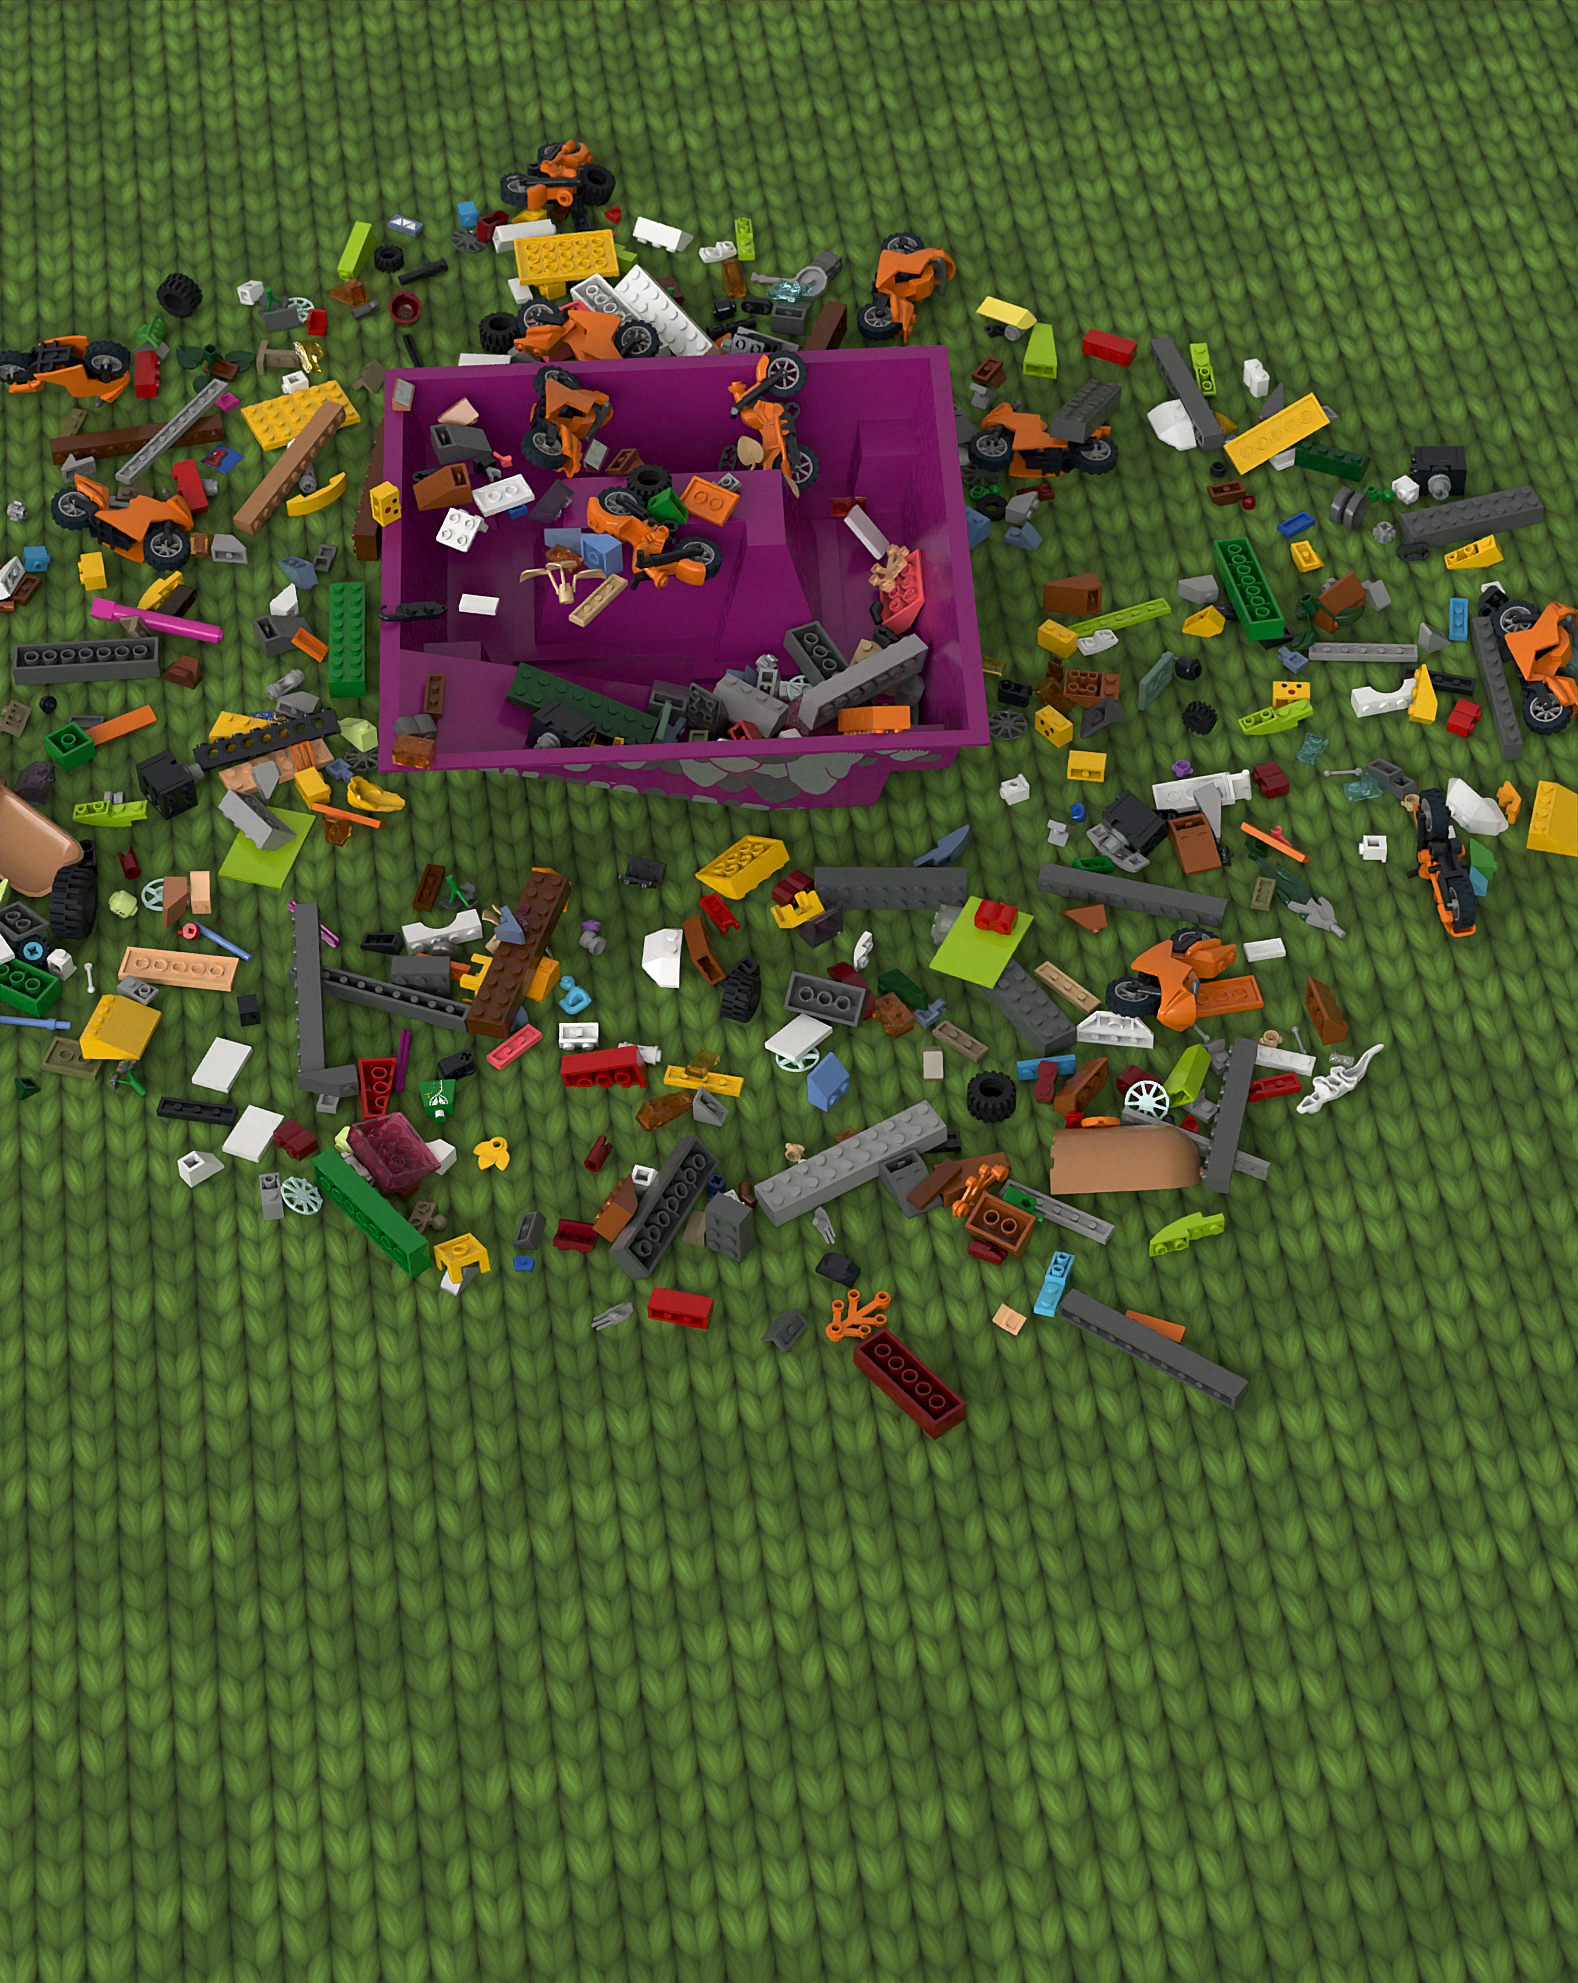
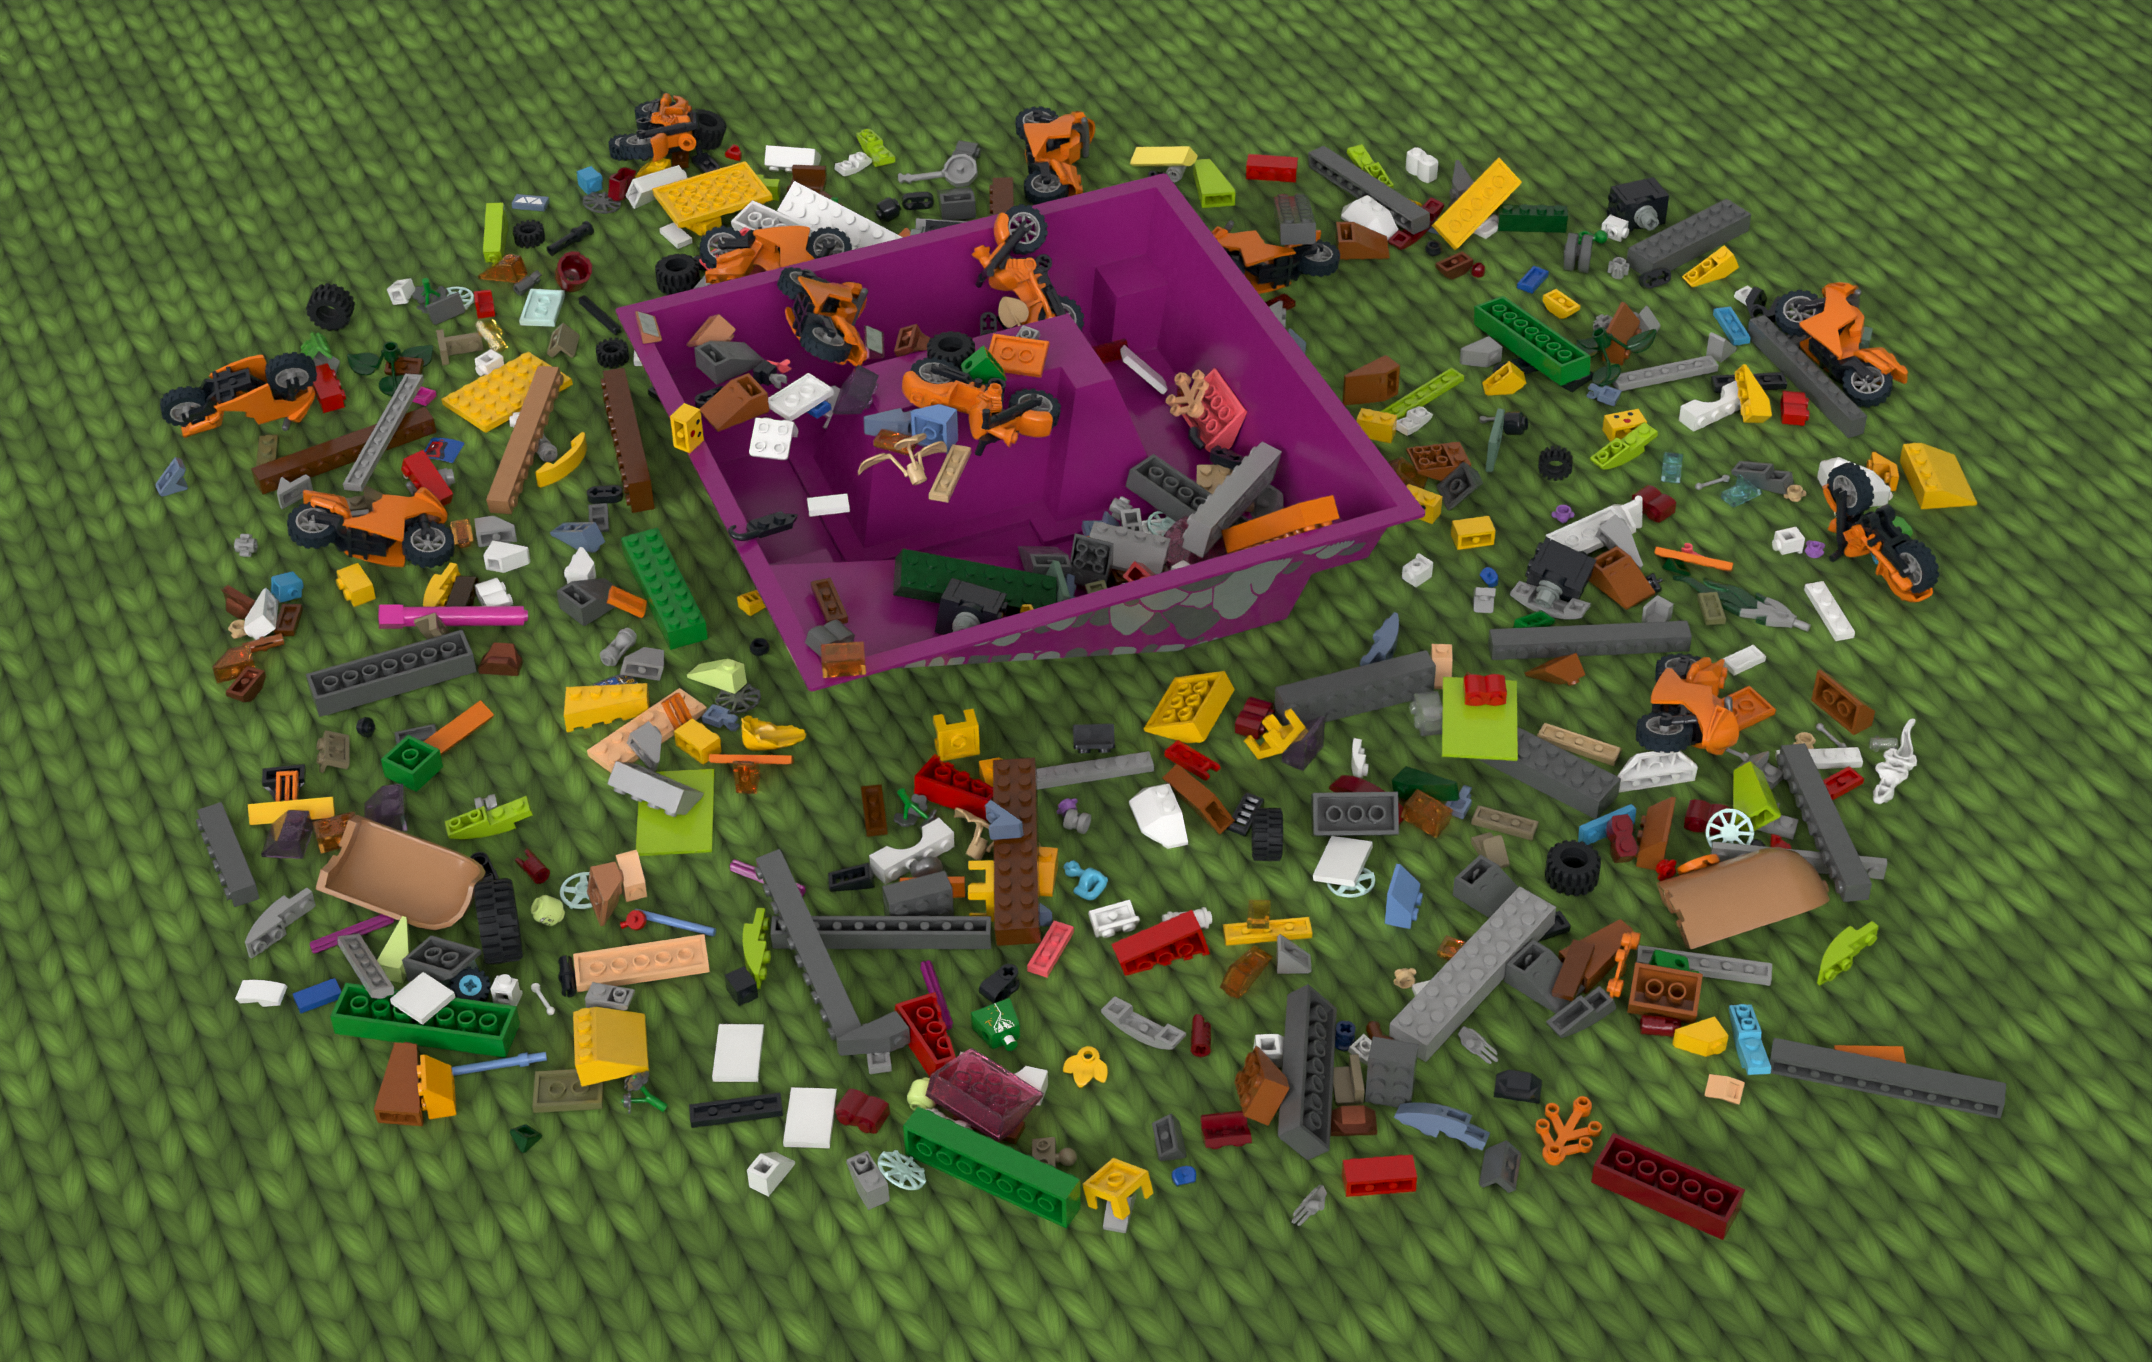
camera: 20 degrees left, 5 degrees down
black piece [136,749,204,820] -> none
black brick [192,708,342,772] -> none
clear pink arm [514,906,530,932] -> none
black pin [706,317,757,341] -> none
clear orange slope [721,258,745,299] -> none
clear light blue plate [766,279,811,302] -> none
reddish brown plate [1046,655,1064,688] -> none
none -> white brick [475,578,513,606]
none -> white slope [483,541,531,573]
none -> light aqua tile [519,289,565,327]
none -> black pin [558,955,576,997]
none -> black beam [587,485,623,504]
none -> lime slope [743,908,771,989]
none -> reddish brown panel [787,165,827,193]
none -> red wedge [914,754,993,821]
none -> yellow panel [933,709,980,761]
none -> light grey plate [1037,751,1154,789]
none -> light grey slope [1101,997,1186,1050]
none -> copper slope [1330,1105,1377,1136]
none -> dark orange slope [1335,222,1390,260]
none -> dark red slope [1388,197,1445,250]
none -> sand blue slope [1394,1103,1490,1151]
none -> light nougat slope [1431,644,1452,689]
none -> dark grey slope [1453,854,1518,918]
none -> dark grey slope [1546,986,1616,1038]
none -> light grey panel [1641,595,1674,623]
none -> yellow slope [1673,1016,1729,1057]
none -> white plate [1804,581,1855,641]
none -> medium lavender plate [1805,540,1825,558]

